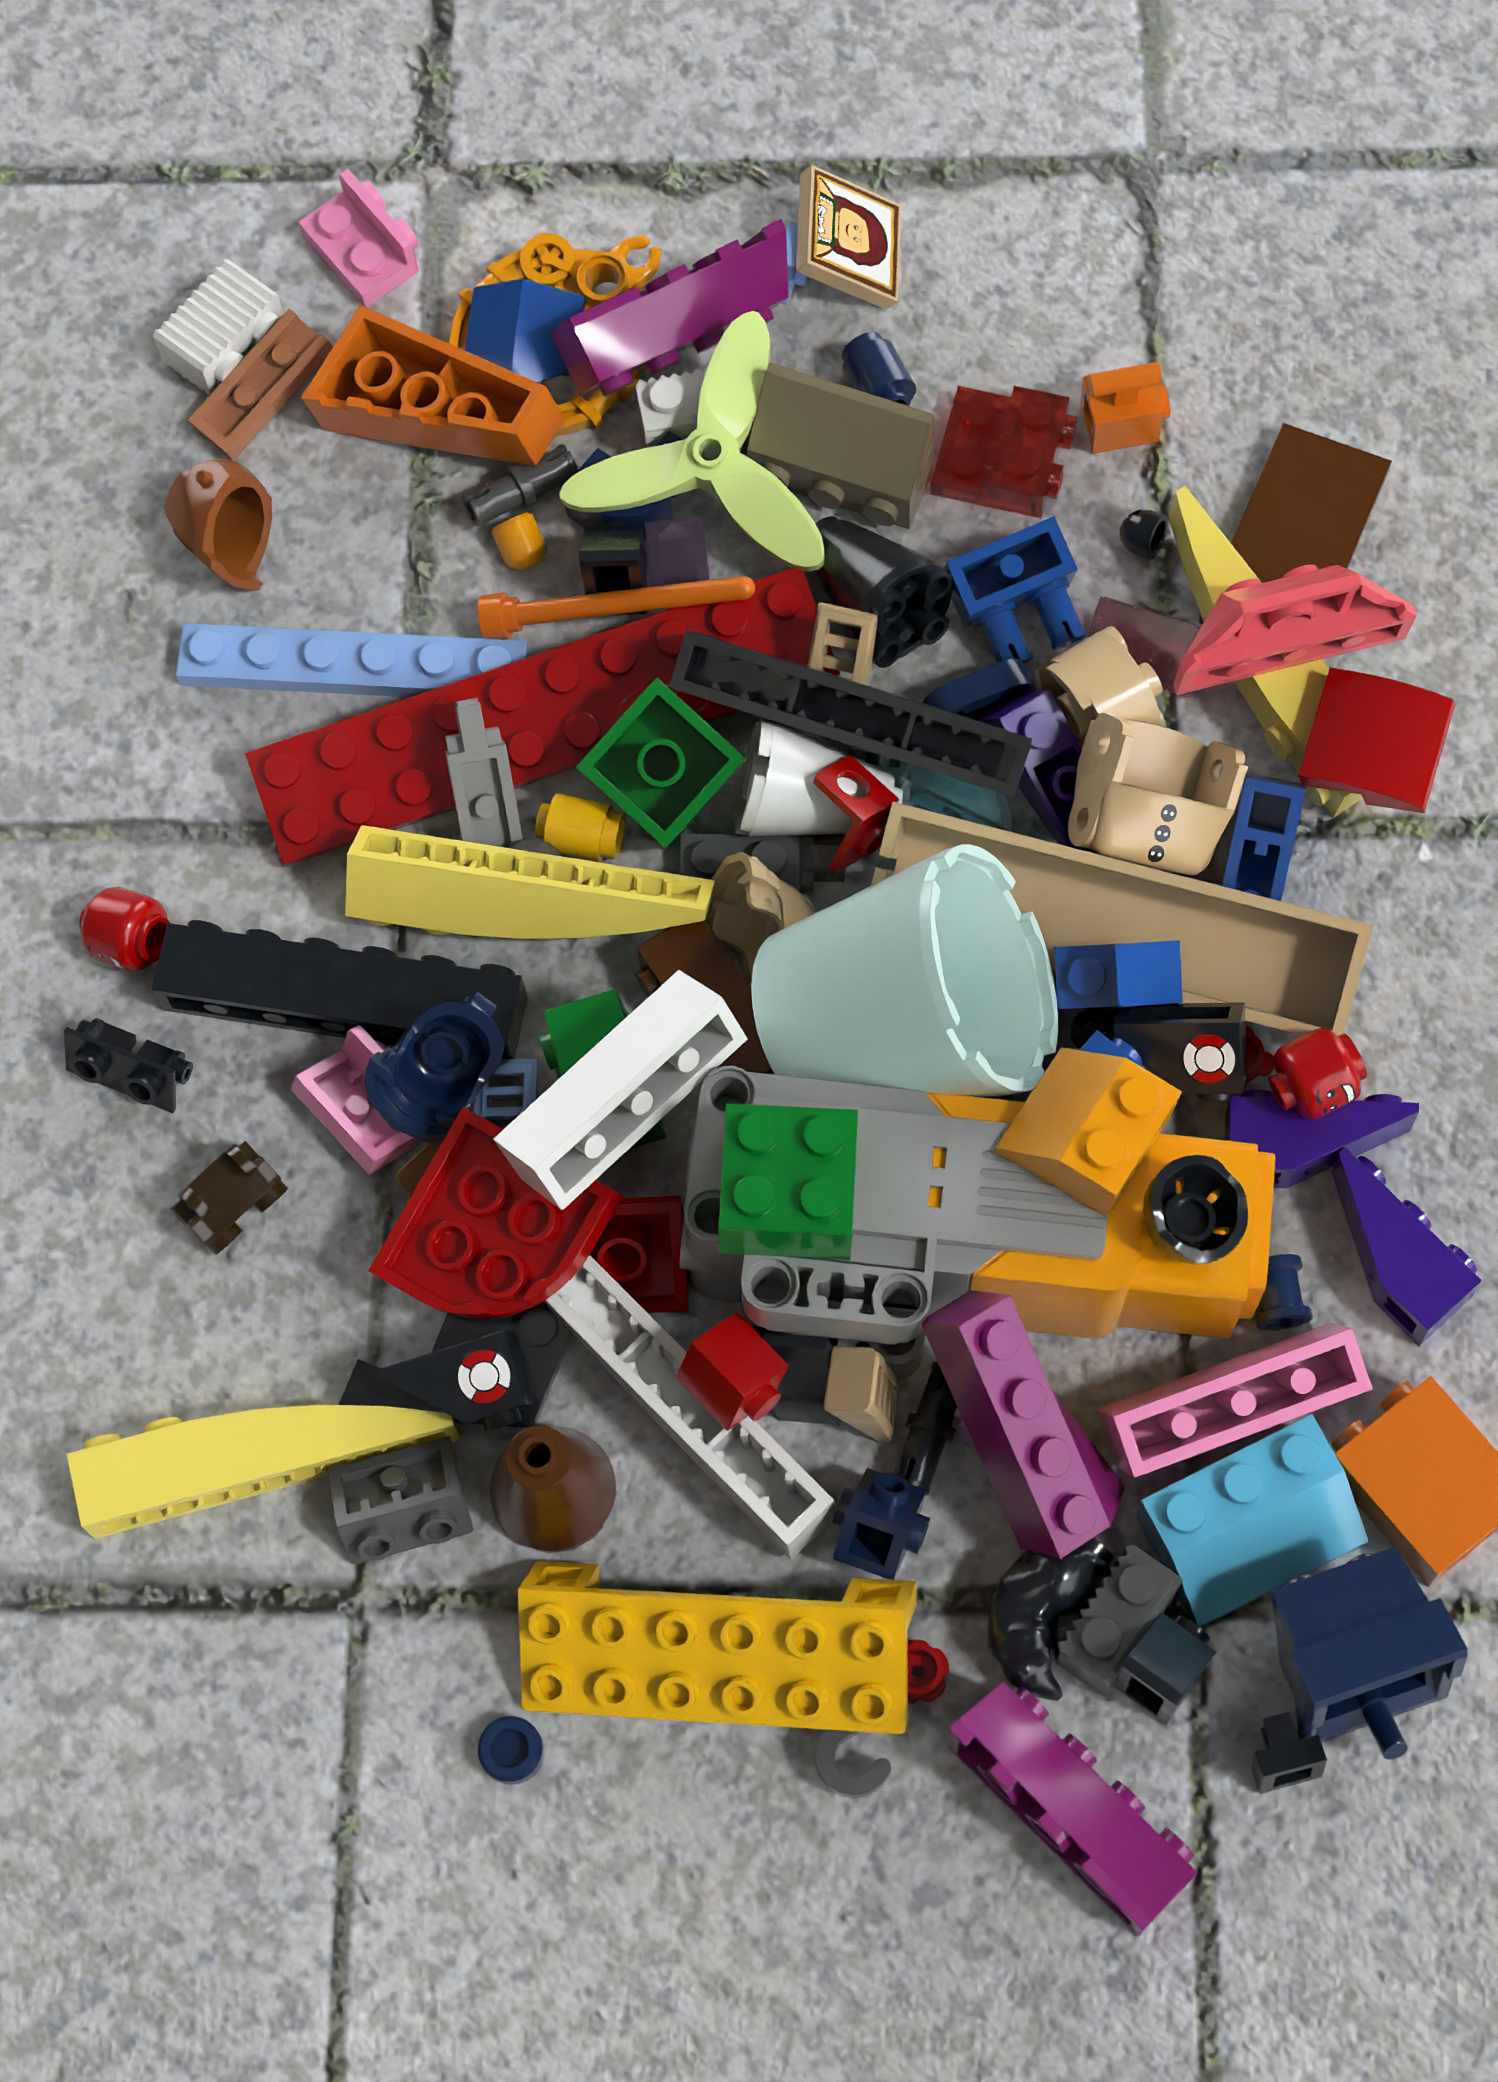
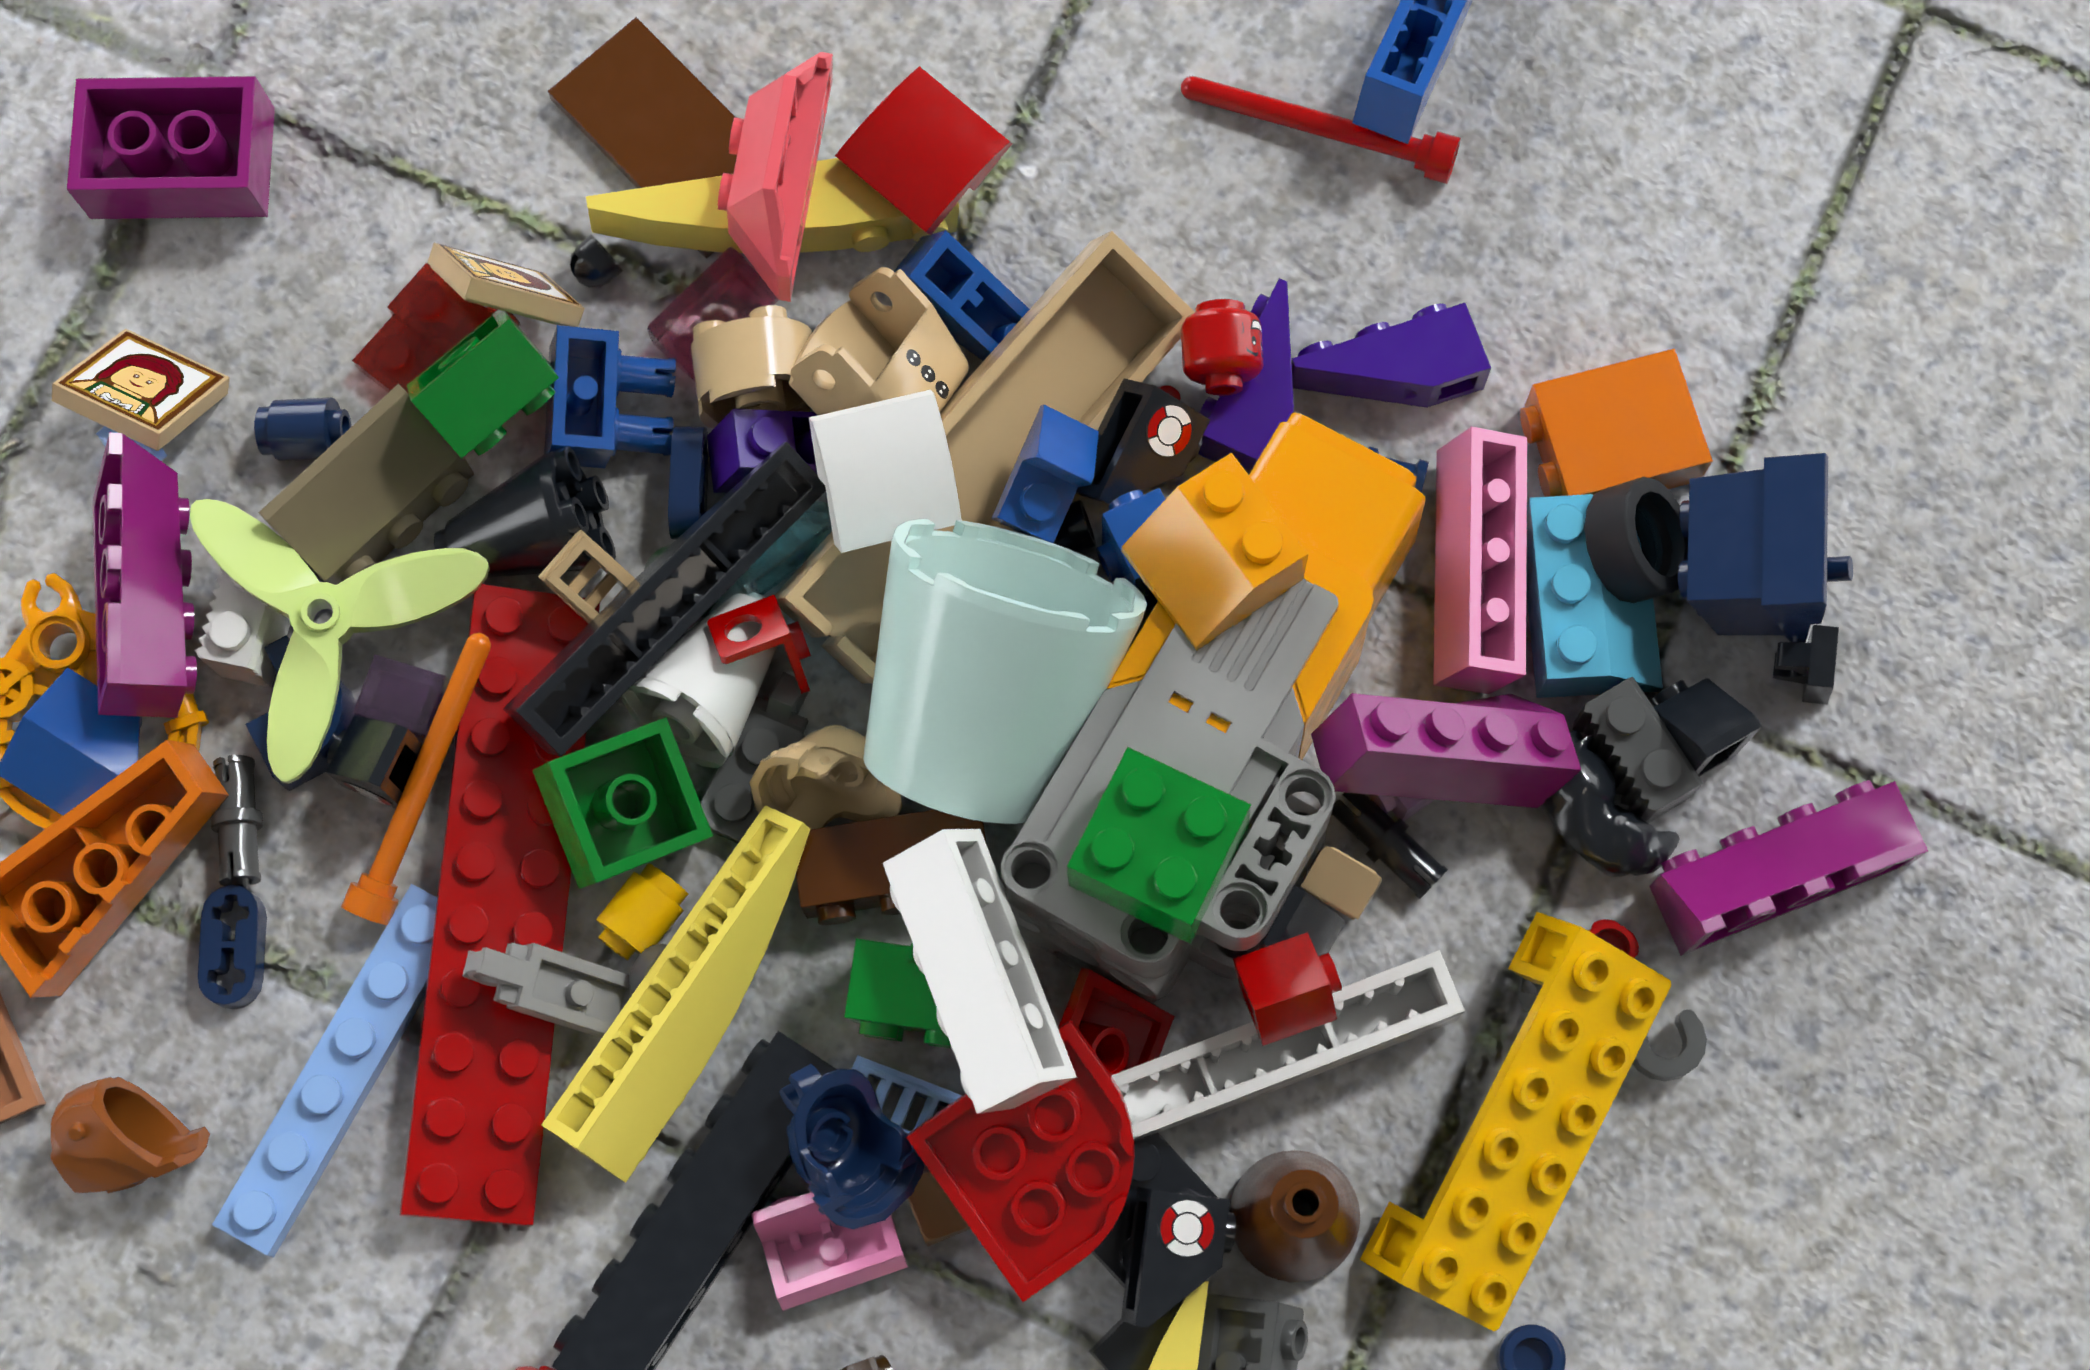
camera: 70 degrees left, 5 degrees up
light orange piece [491,512,547,570] -> none
dark blue brick [832,1468,931,1580] -> none
orange brick [1080,361,1170,454] -> none
black helmet [1143,1155,1248,1265] -> none
none -> magenta brick [67,76,275,219]
none -> dark blue beam [198,885,267,1009]
none -> green brick [407,310,559,459]
none -> tan tile [427,243,585,327]
none -> white slope [809,390,962,553]
none -> black tyre [1584,477,1688,603]

